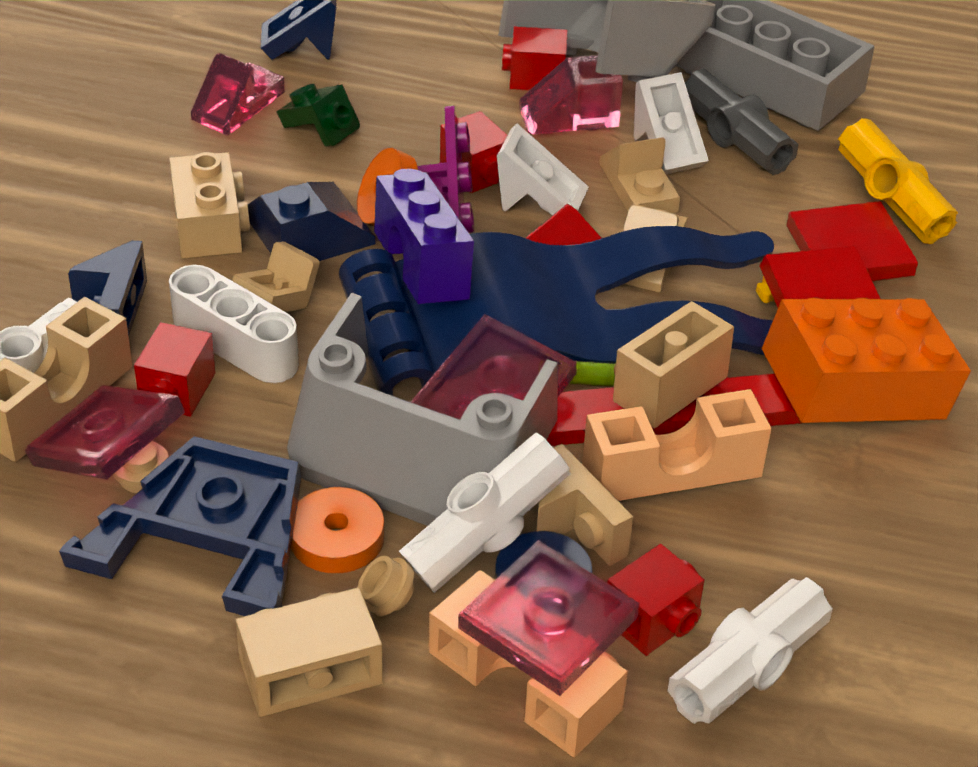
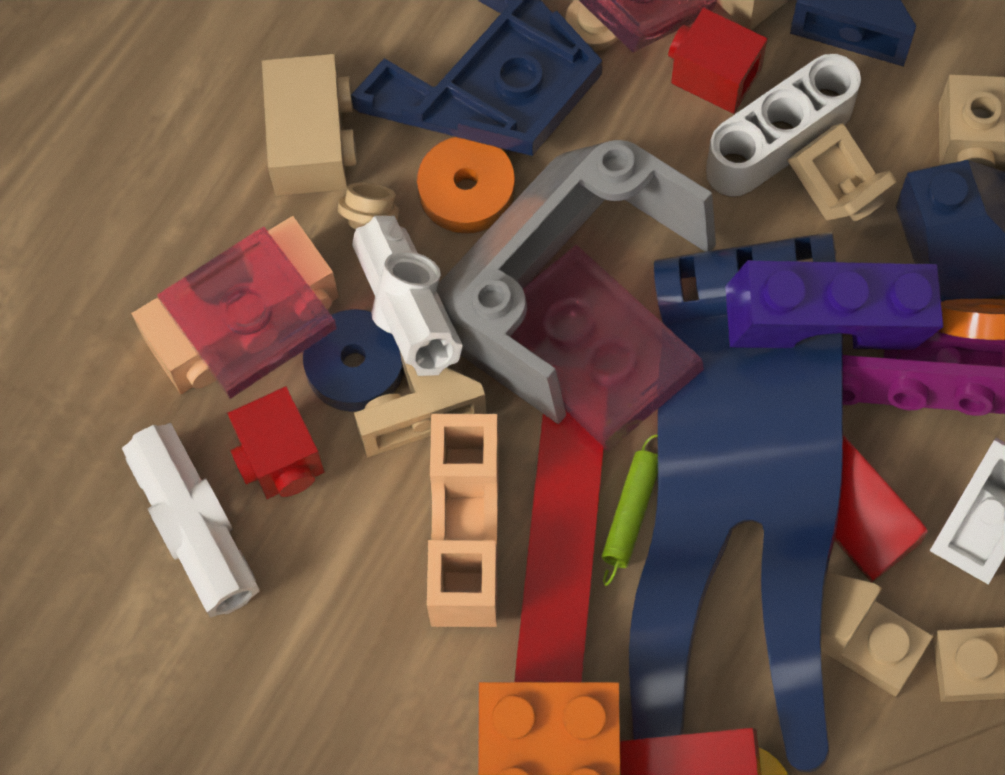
camera: 110 degrees right, 25 degrees up
tan brick [613,301,734,428] -> none

